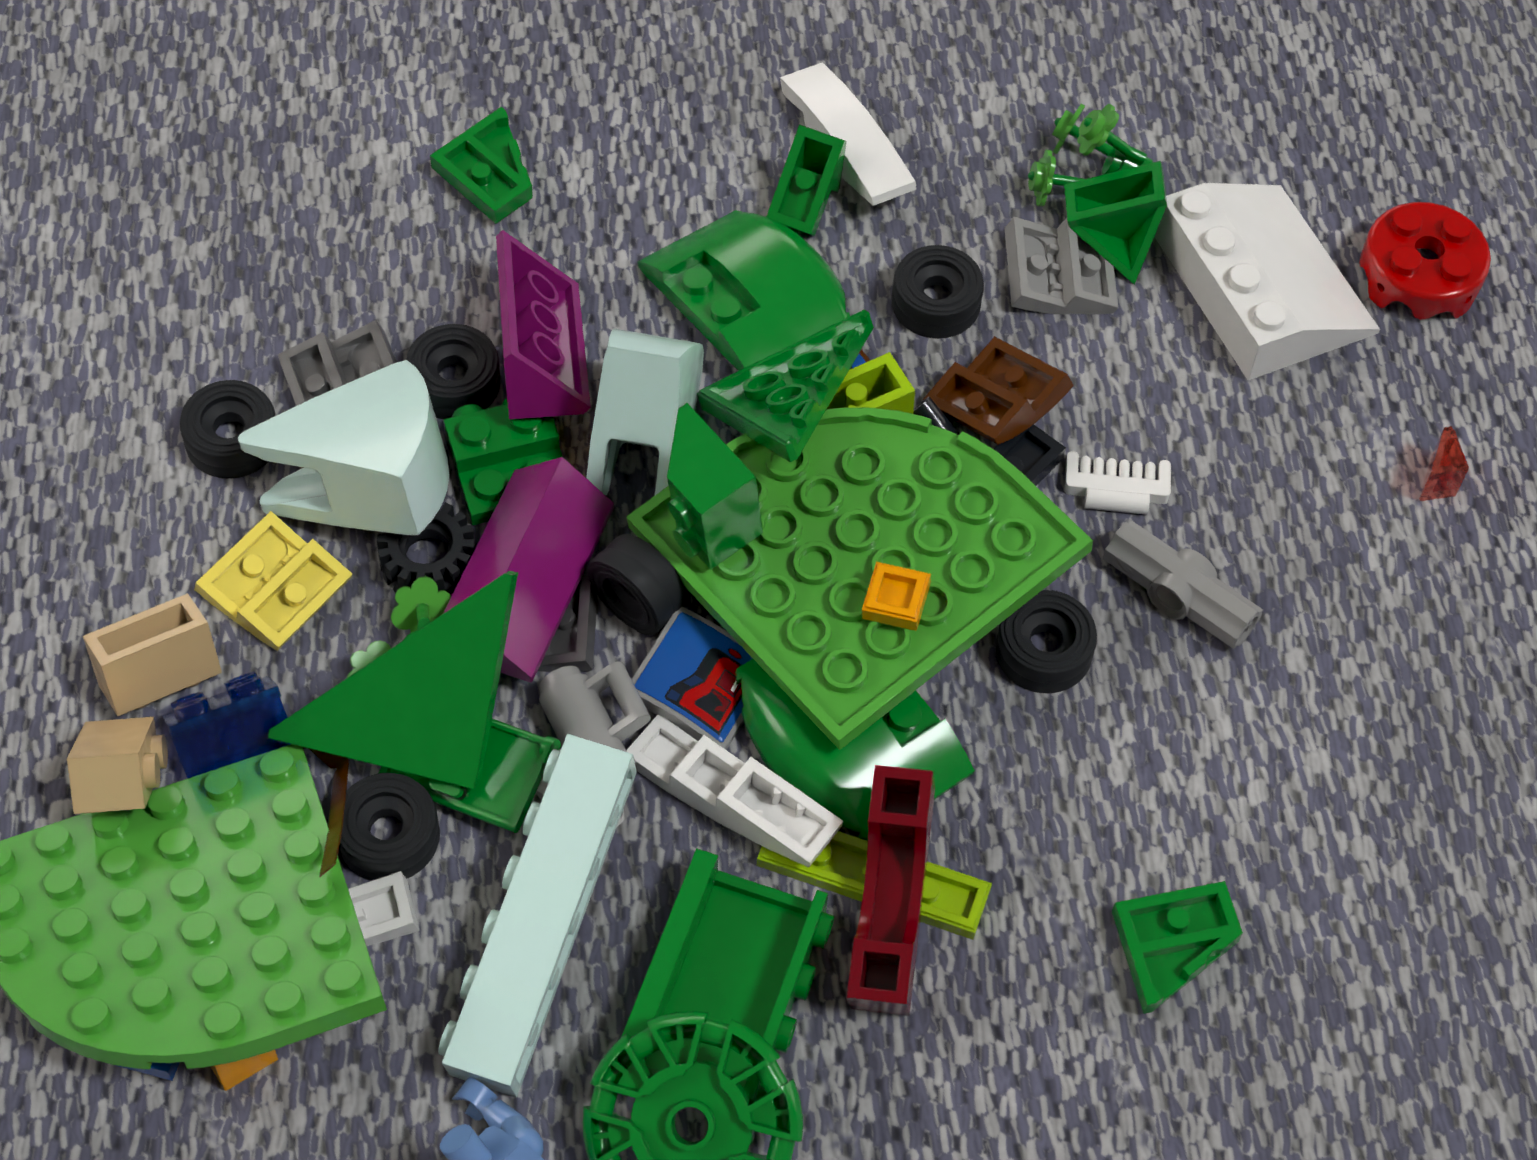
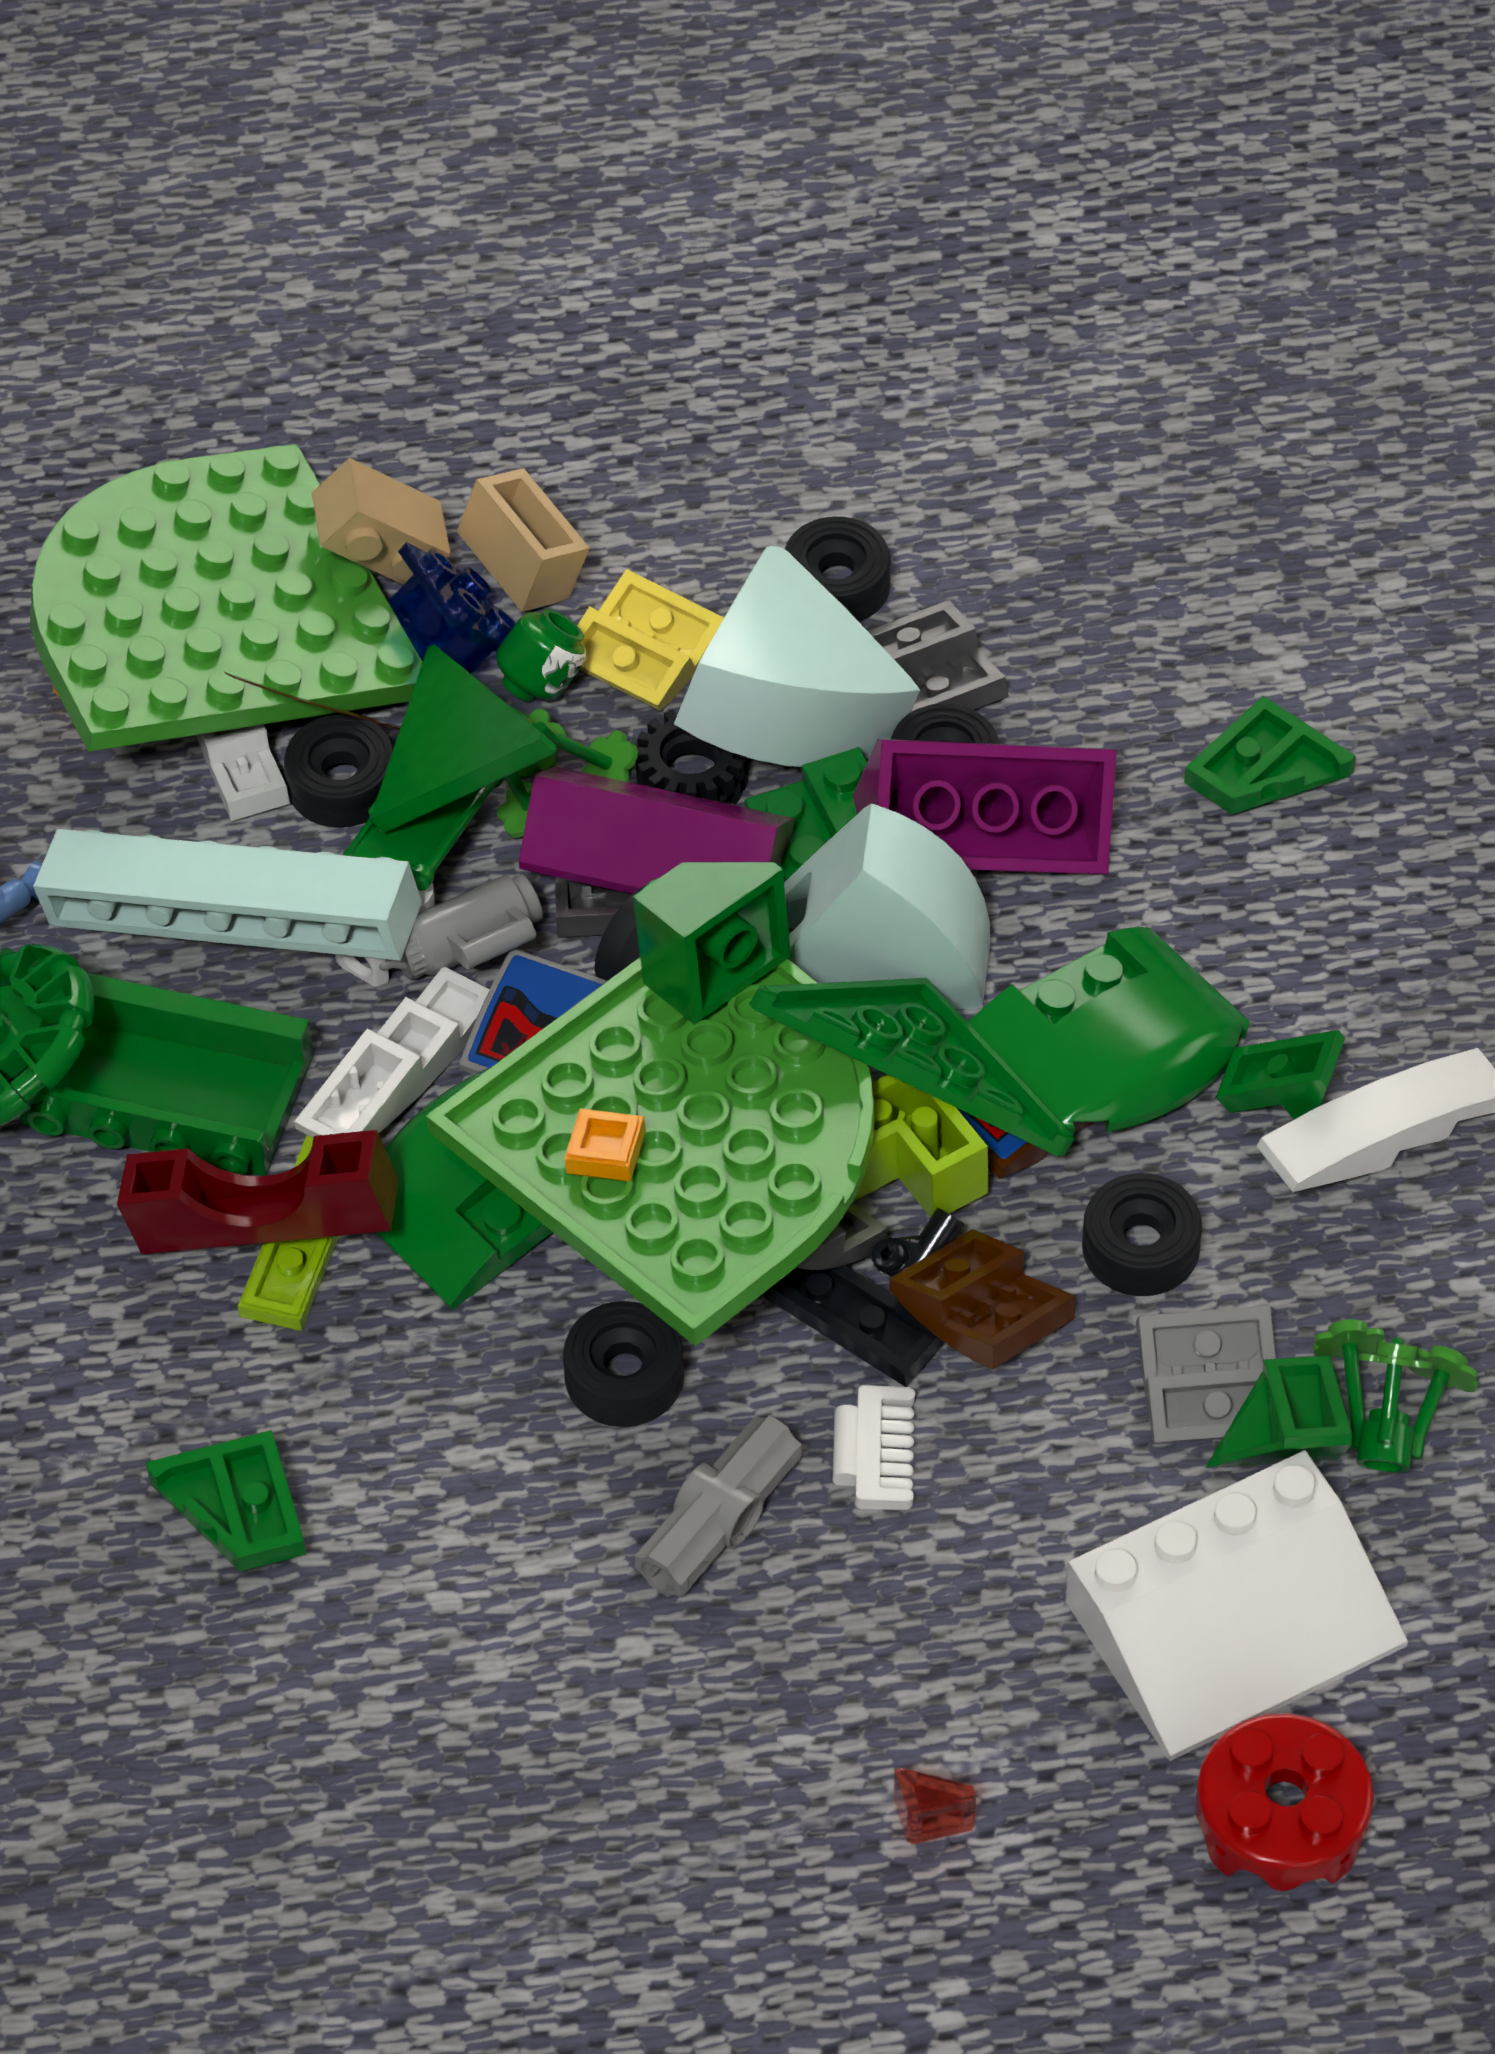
camera: 90 degrees right, 5 degrees down
none -> green head [496,609,587,702]

